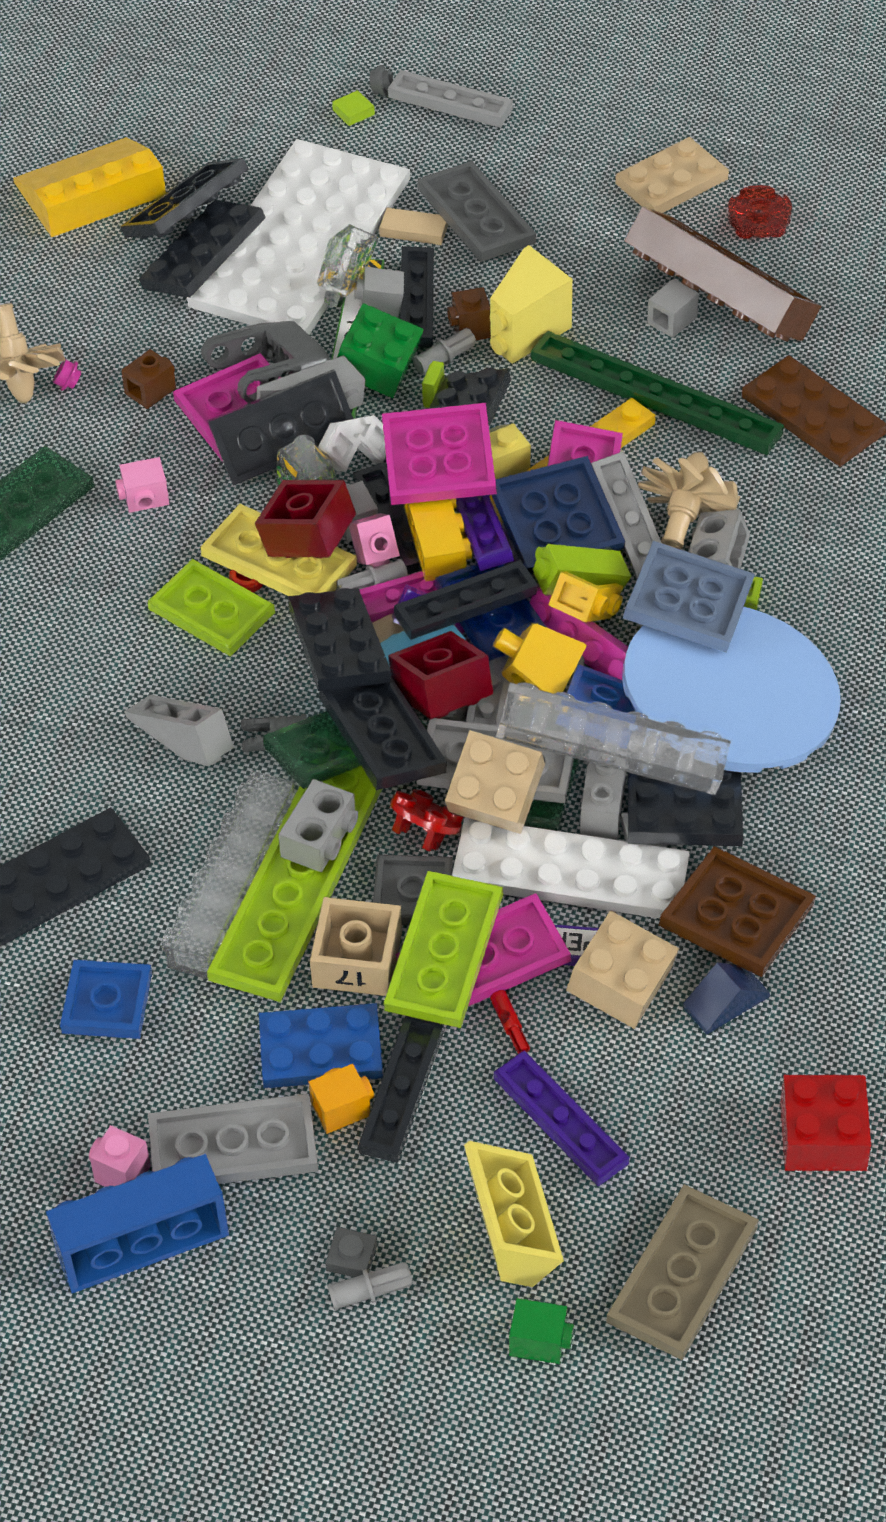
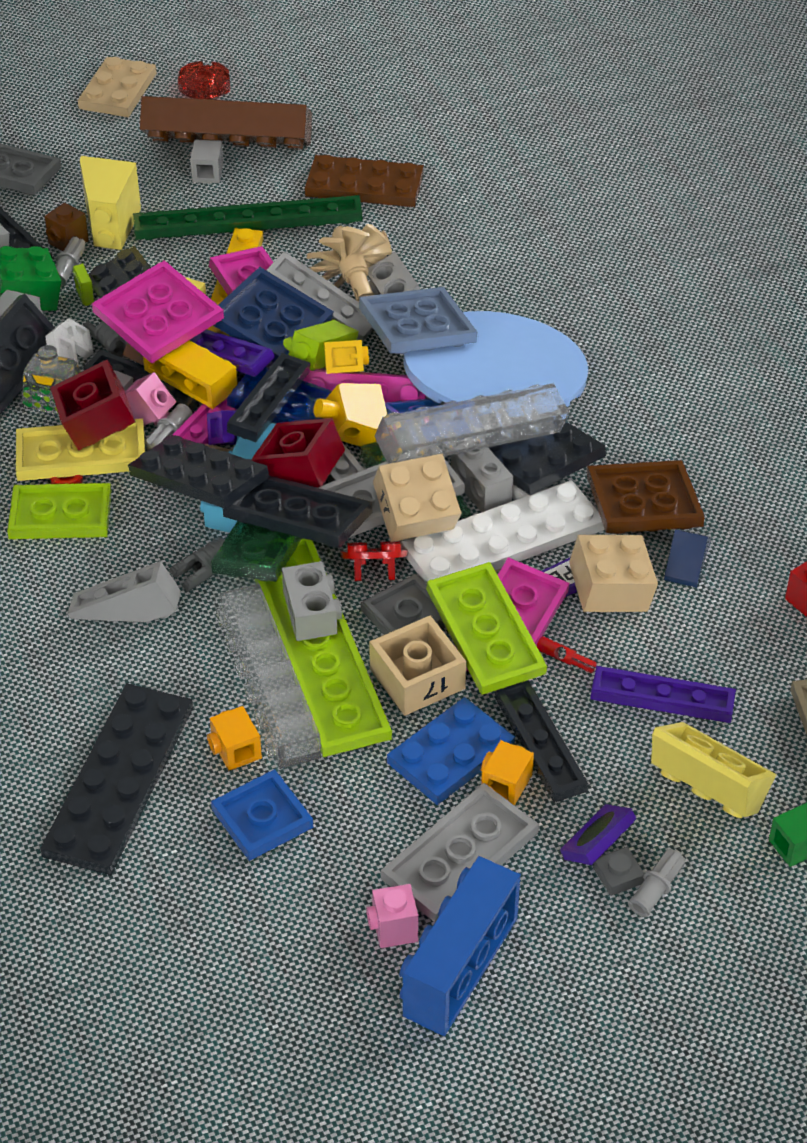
camera: 40 degrees left, 5 degrees down
none -> light orange brick [207,706,262,771]
none -> dark purple tile [560,804,637,865]

